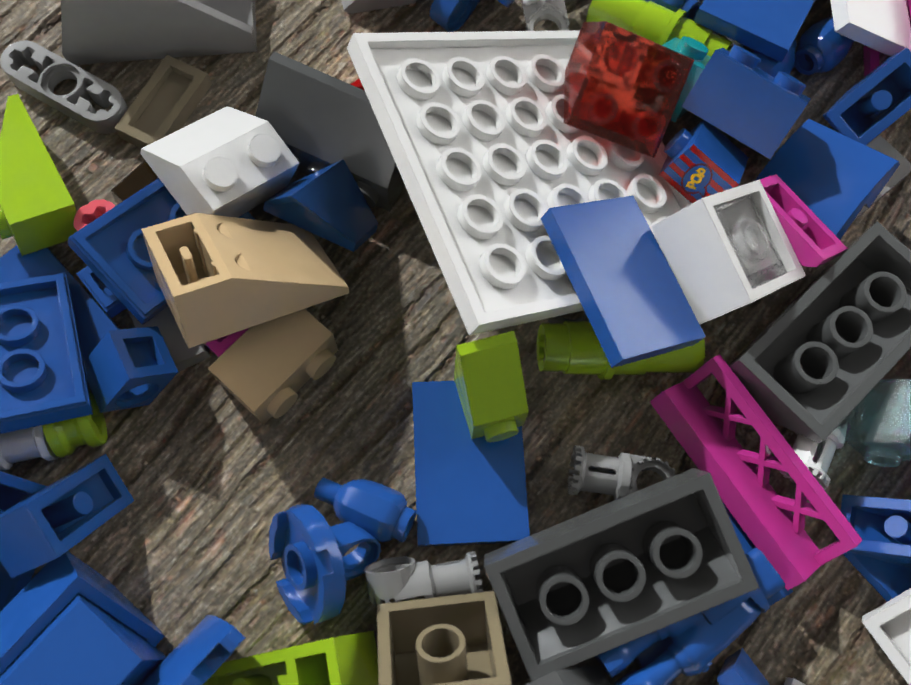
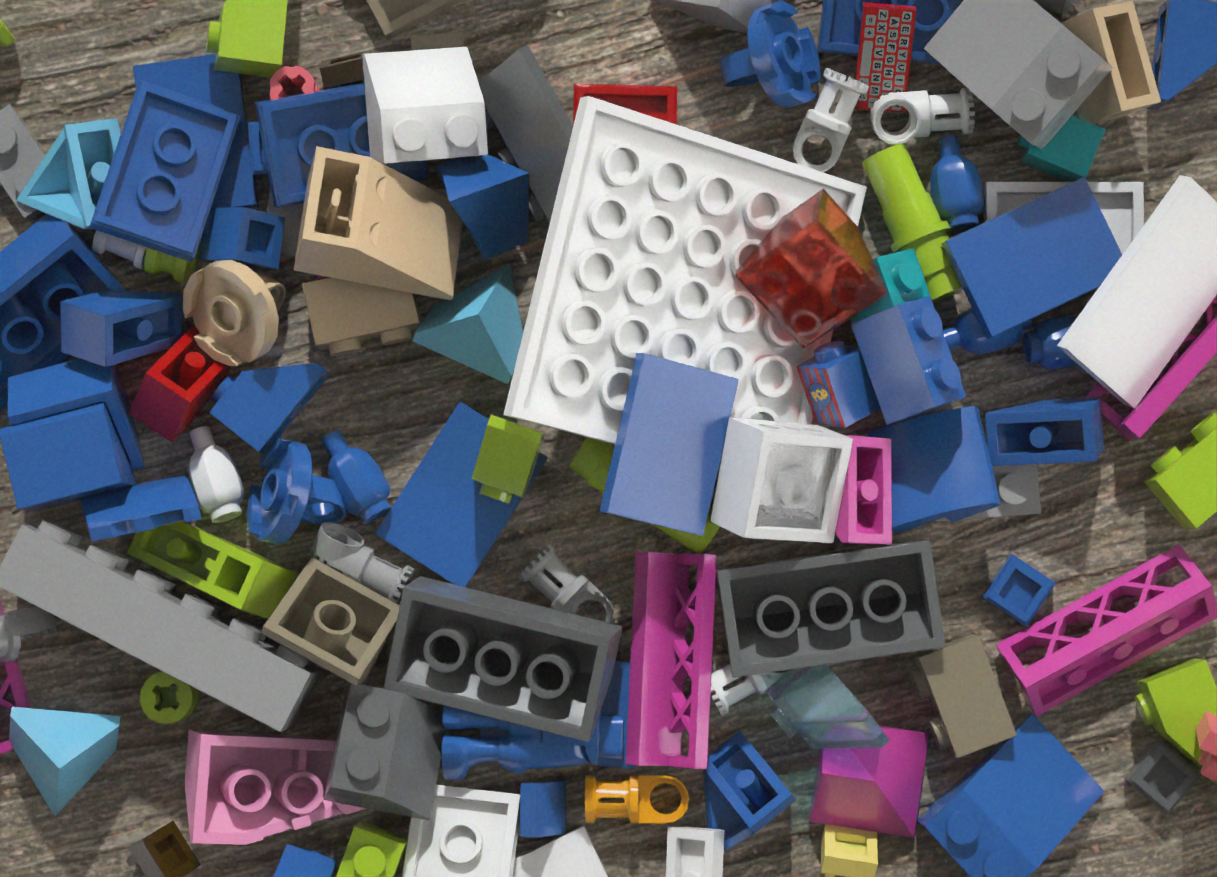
camera: 40 degrees right, 15 degrees up
none -> red slope [129,324,232,443]
none -> tan tile [183,260,286,366]
none -> white plant [188,426,244,523]
none -> blue slope [209,363,331,453]
none -> medium azure slope [412,263,523,384]
none -> light orange connector [585,774,690,824]

